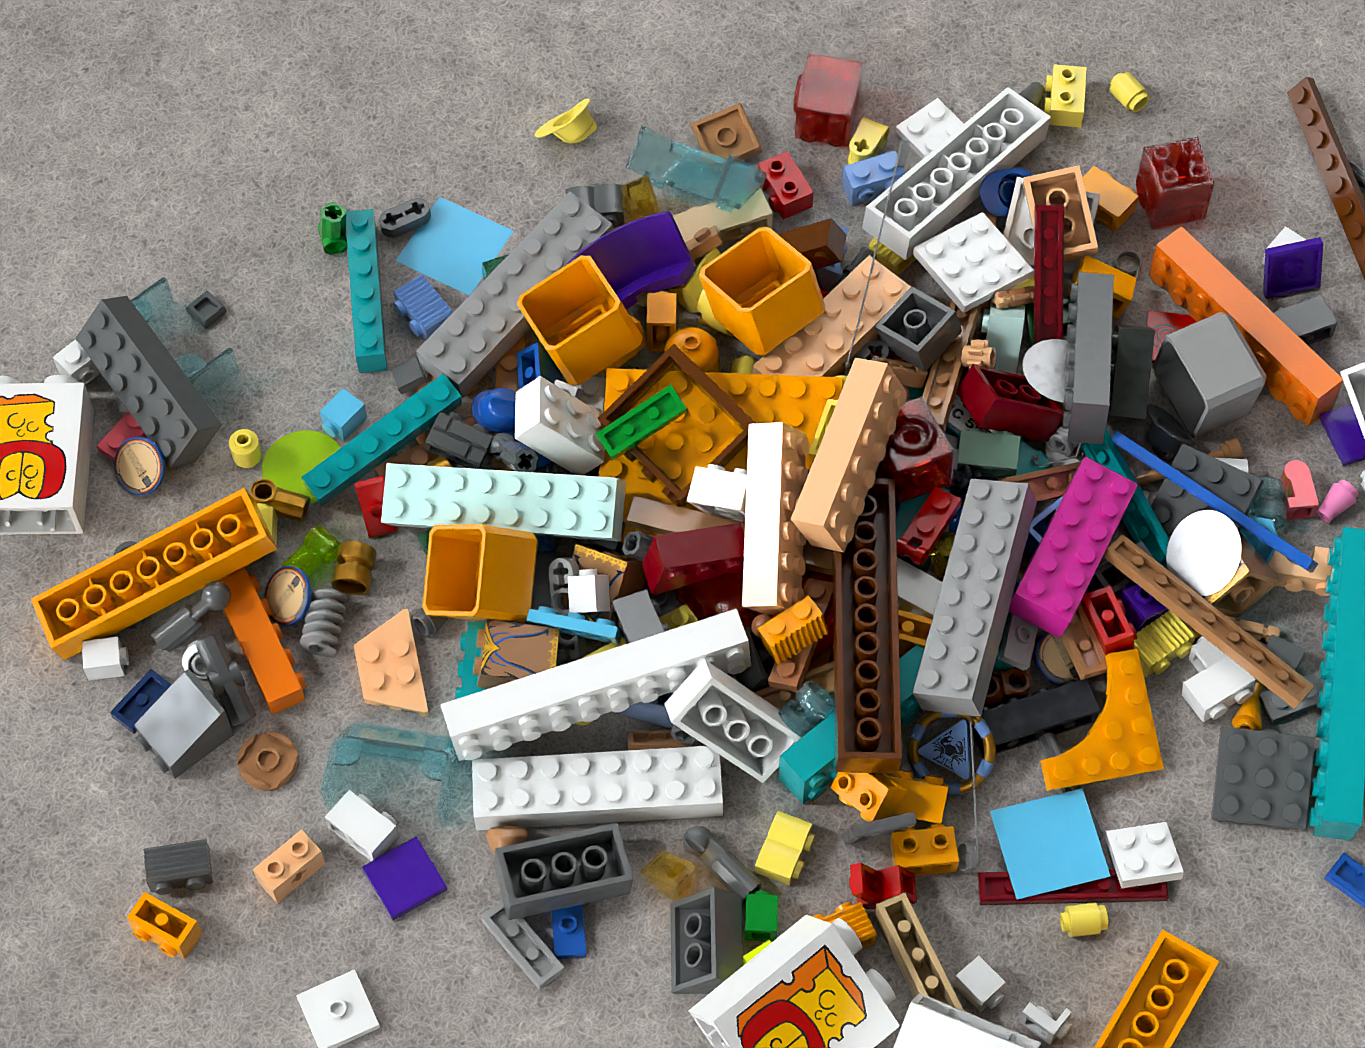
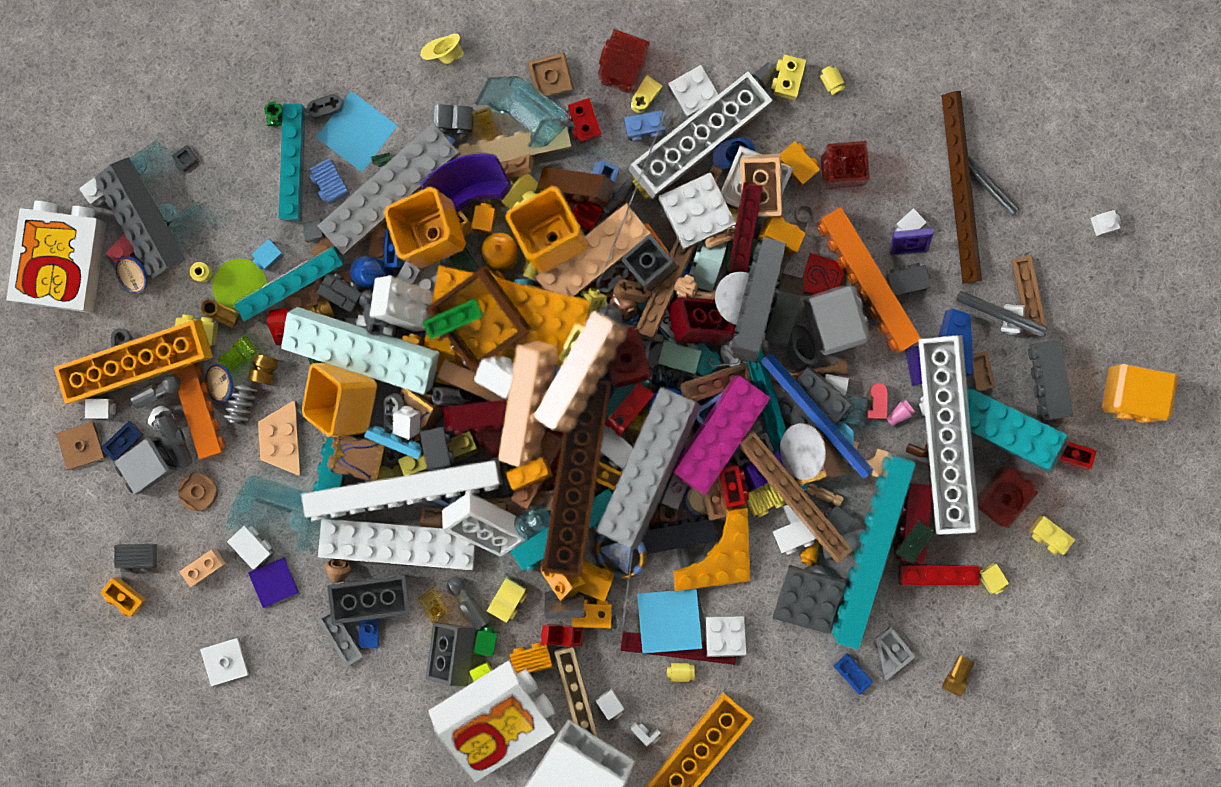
camera: 10 degrees right, 25 degrees up
none -> medium nougat plate [56,422,106,470]

